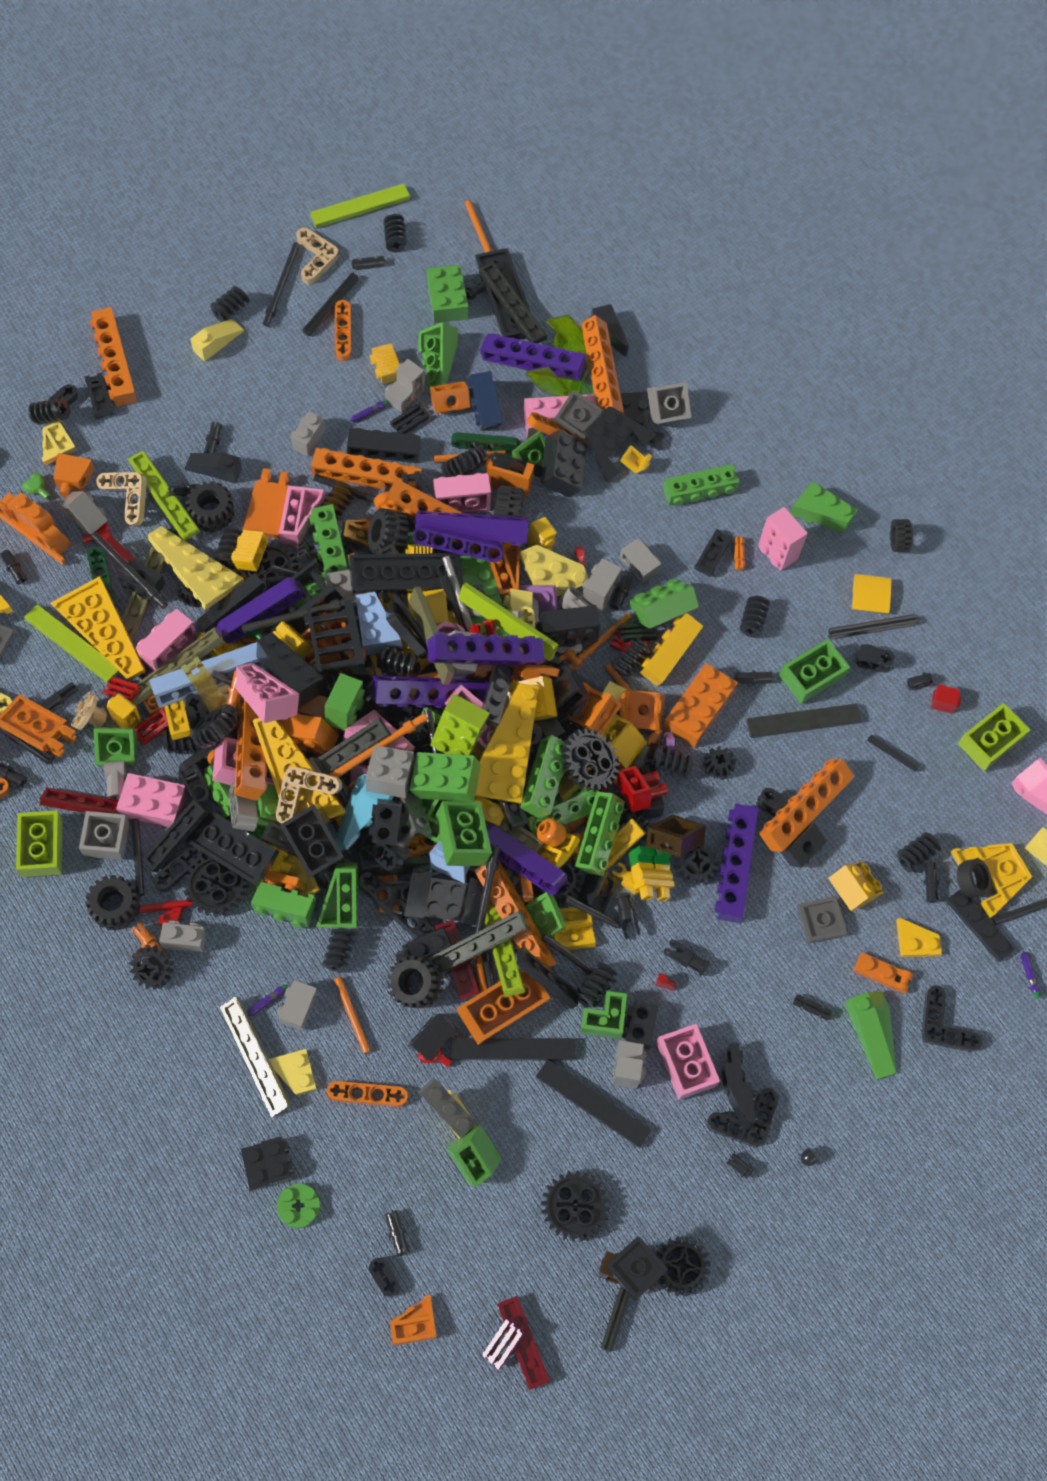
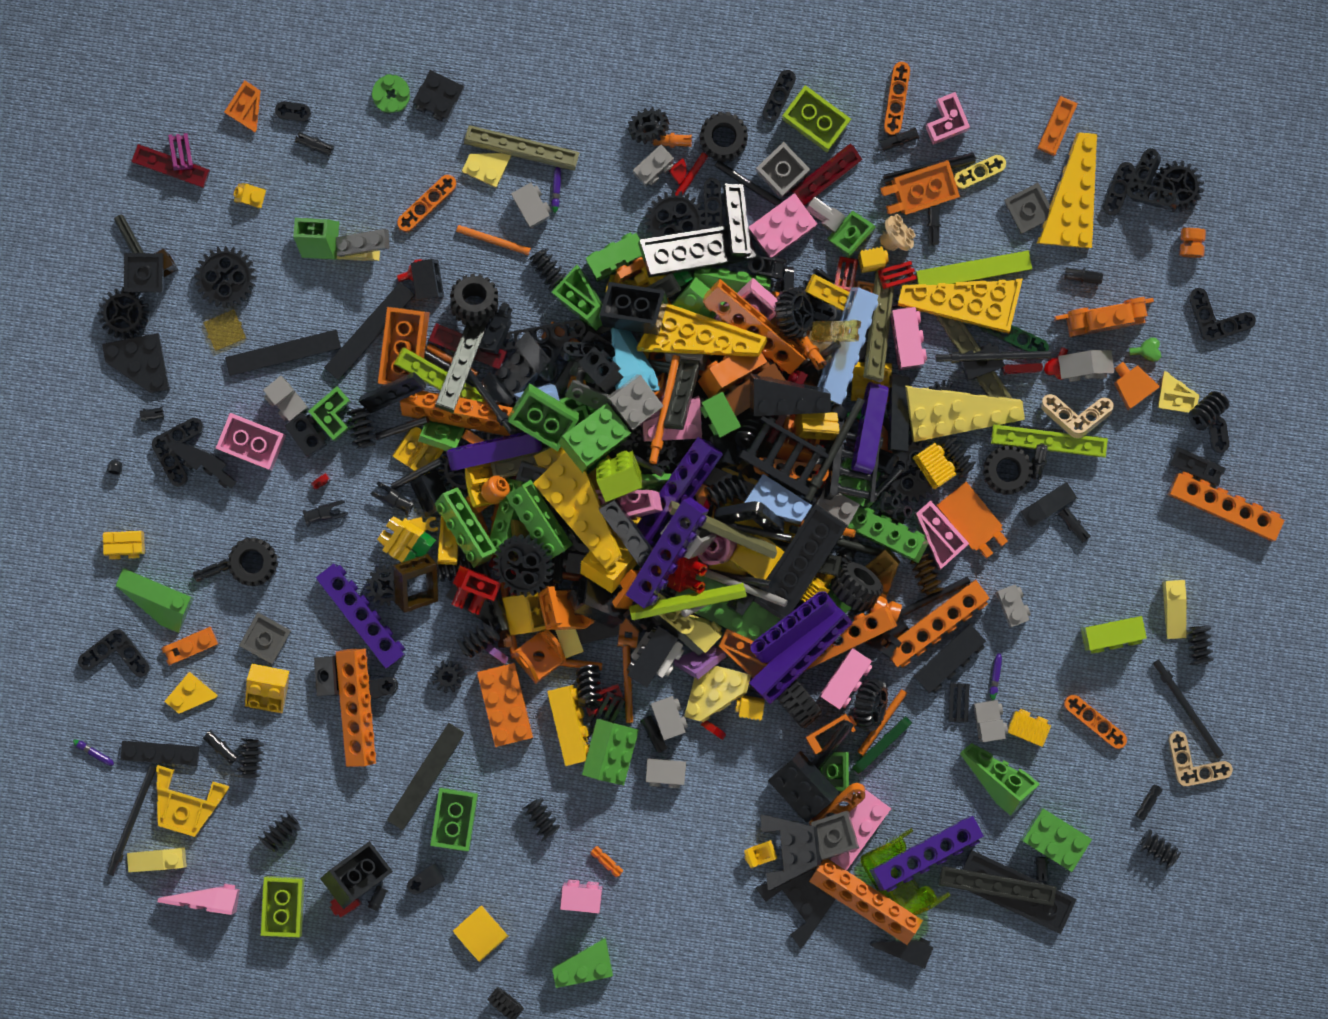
camera: 135 degrees right, 20 degrees up
light grey beam [229,782,257,832] -> none
bright pink wedge [235,663,299,723] -> none
tan beam [276,767,342,823] -> none
black axle [303,272,358,336] -> none
lime tile [310,183,410,228] -> none
orange brick [430,381,470,414] -> none
orange bar [465,200,492,253] -> none
dark blue wedge [467,371,502,431] -> none
light grey piece [558,586,590,609] -> none
light grey brick [647,382,692,424] -> none
bright green brick [663,464,739,506] -> none
black plate [694,529,733,577] -> none
black axle [734,670,772,685] -> none
black axle [828,614,918,639] -> none
black bar [867,735,919,772] -> none
black tyre [957,859,992,897] -> none
none -> black plate [102,333,170,393]
none -> yellow brick [103,531,145,560]
none -> clear yellow piece [203,309,246,351]
none -> black tyre [227,538,278,586]
none -> yellow bracket [233,183,266,208]
none -> black piece [258,810,301,852]
none -> black brick [320,841,393,909]
none -> black beam [763,70,796,122]
none -> lime brick [1080,616,1147,654]

